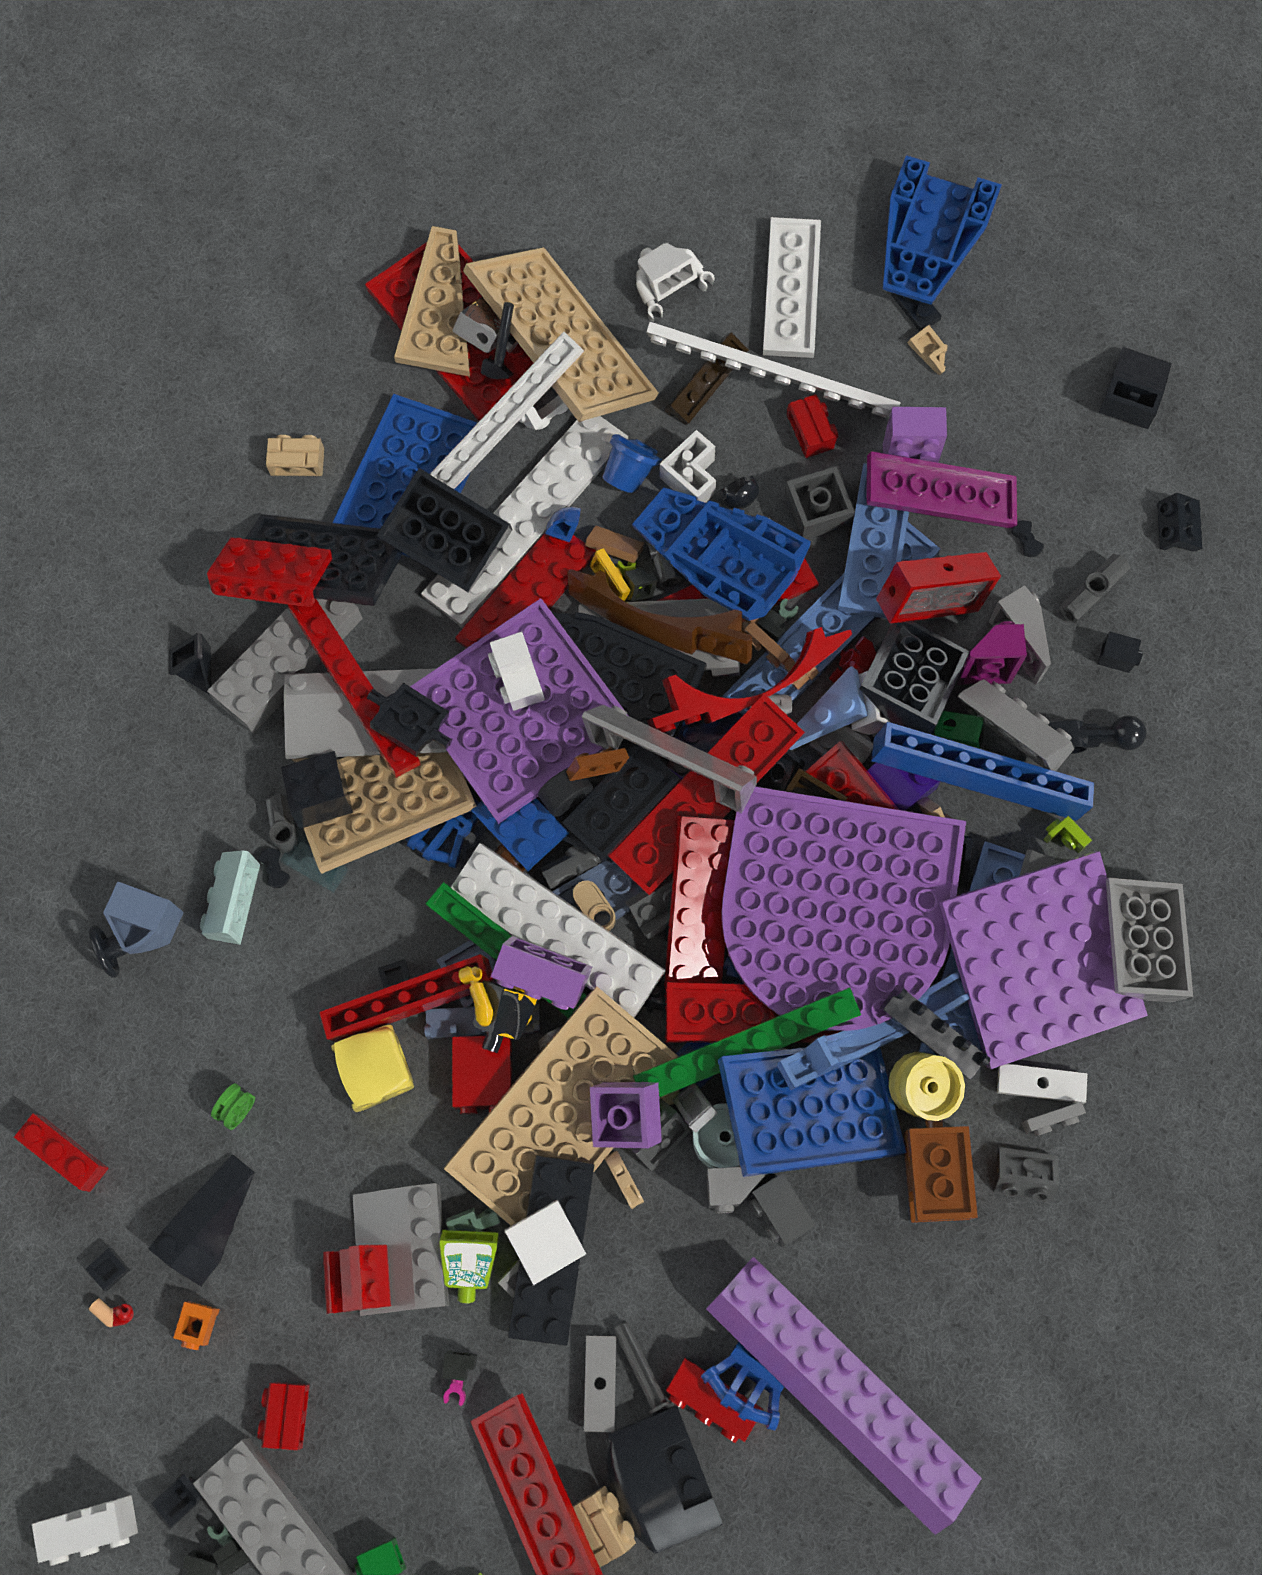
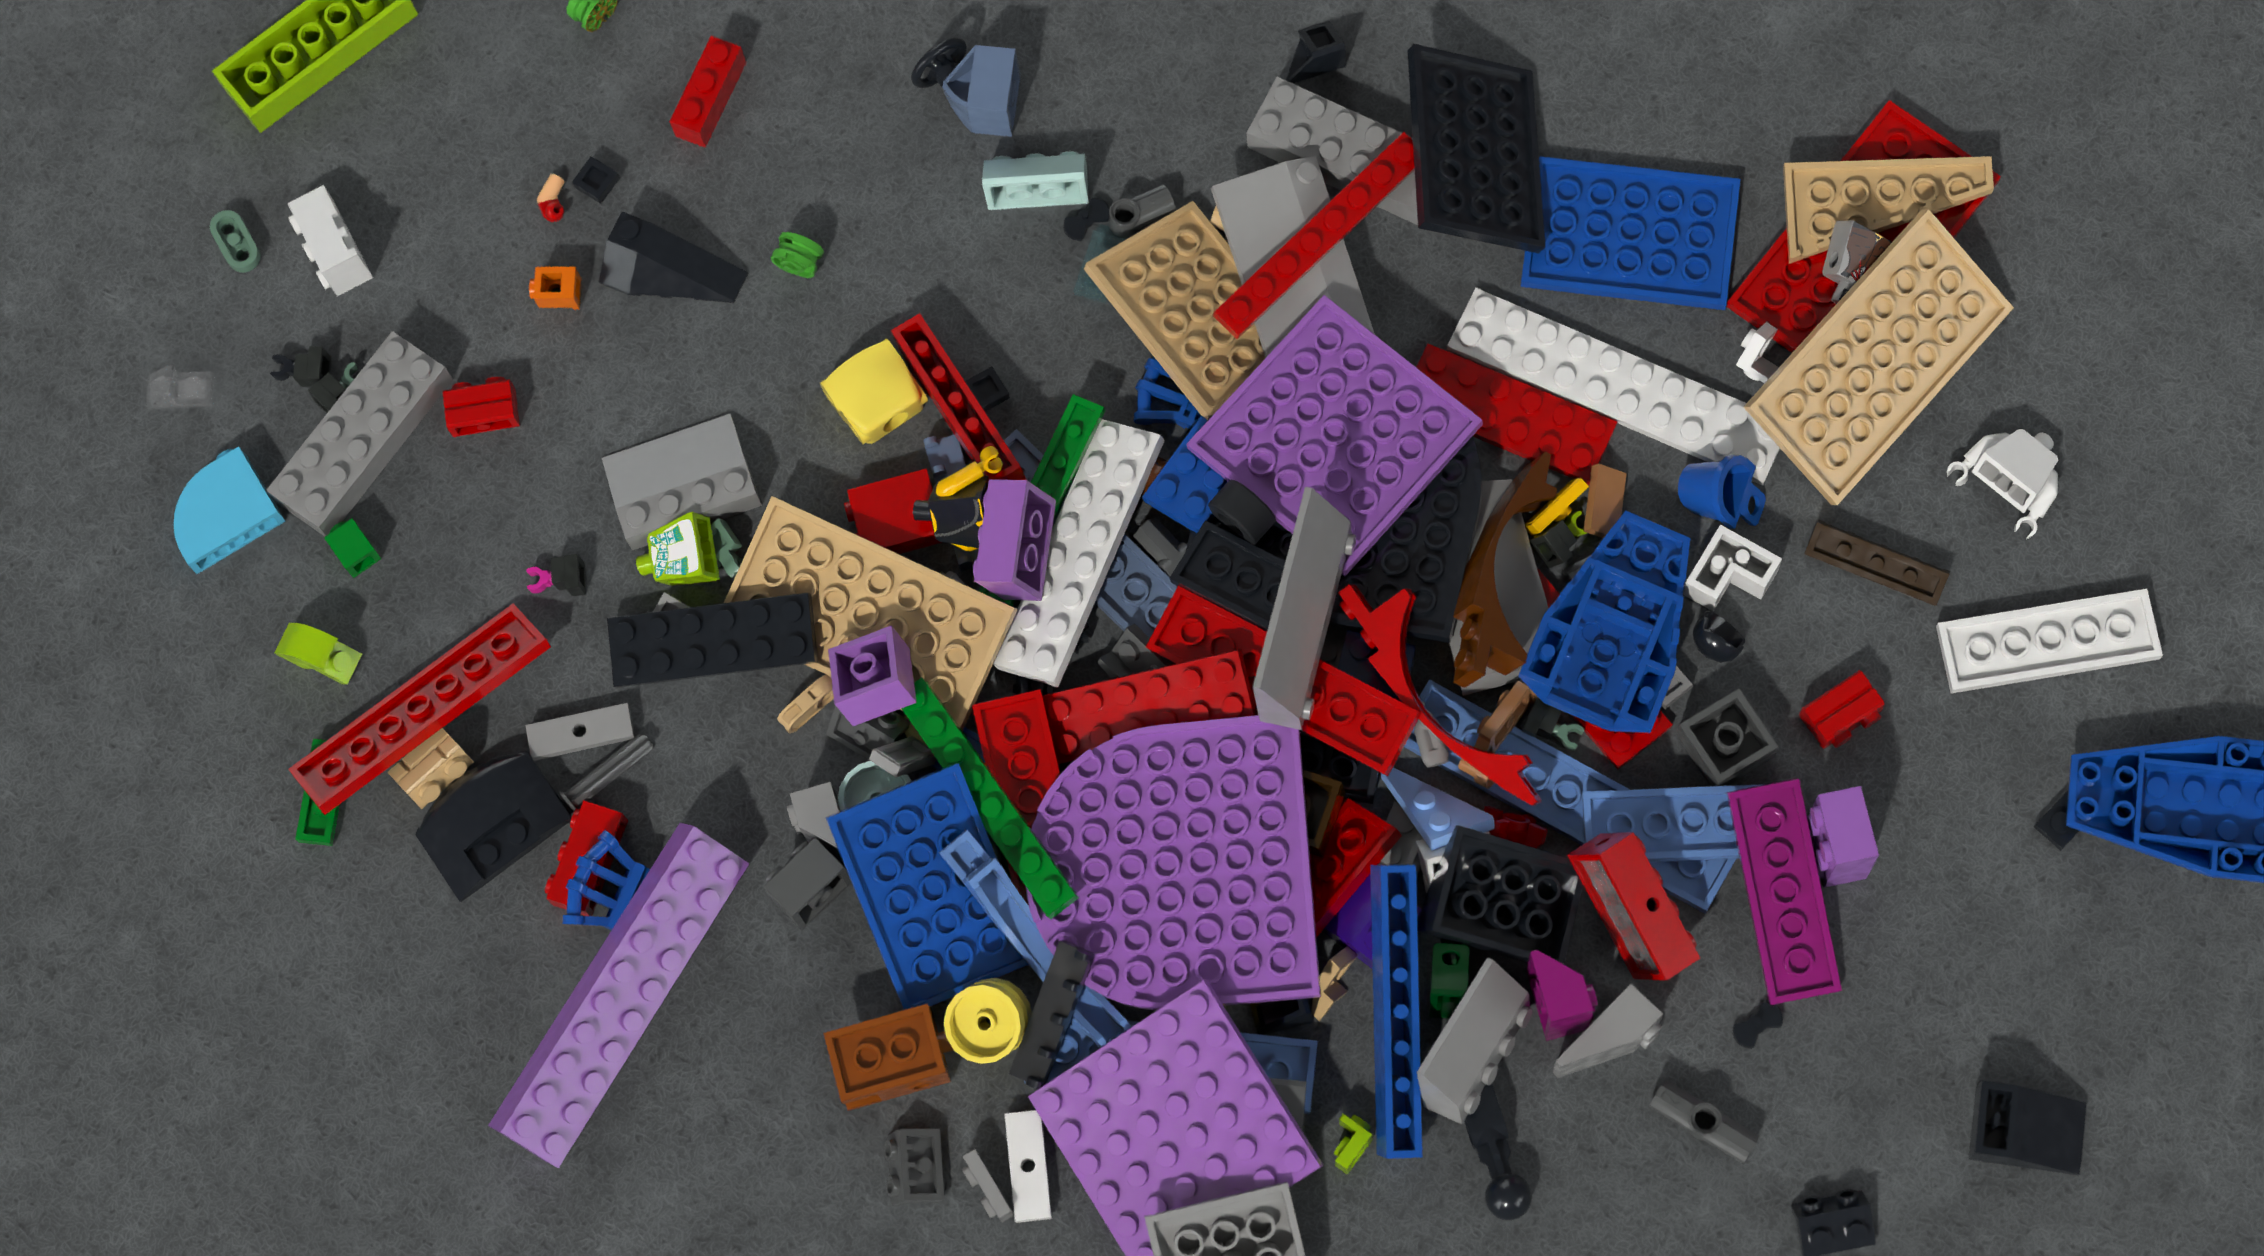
camera: 85 degrees right, 0 degrees up
black bracket [150,1473,202,1530] -> none
red bracket [207,537,332,607] -> none
tan brick [266,435,324,476] -> none
black brick [281,751,353,829] -> none
red piece [323,1245,391,1314] -> none
black plate [367,682,453,757] -> none
black slope [377,468,513,593] -> none
white tile [430,332,584,489] -> none
black piece [481,302,514,379] -> none
white brick [488,632,545,711] -> none
white tile [504,1200,586,1285] -> none
blue brick [545,506,581,543] -> none
dark orange plate [566,748,629,781] -> none
tan piece [573,881,616,931] -> none
white plate [647,322,901,418] -> none
tan slope [907,325,947,375] -> none
black brick [1098,631,1143,673] -> none

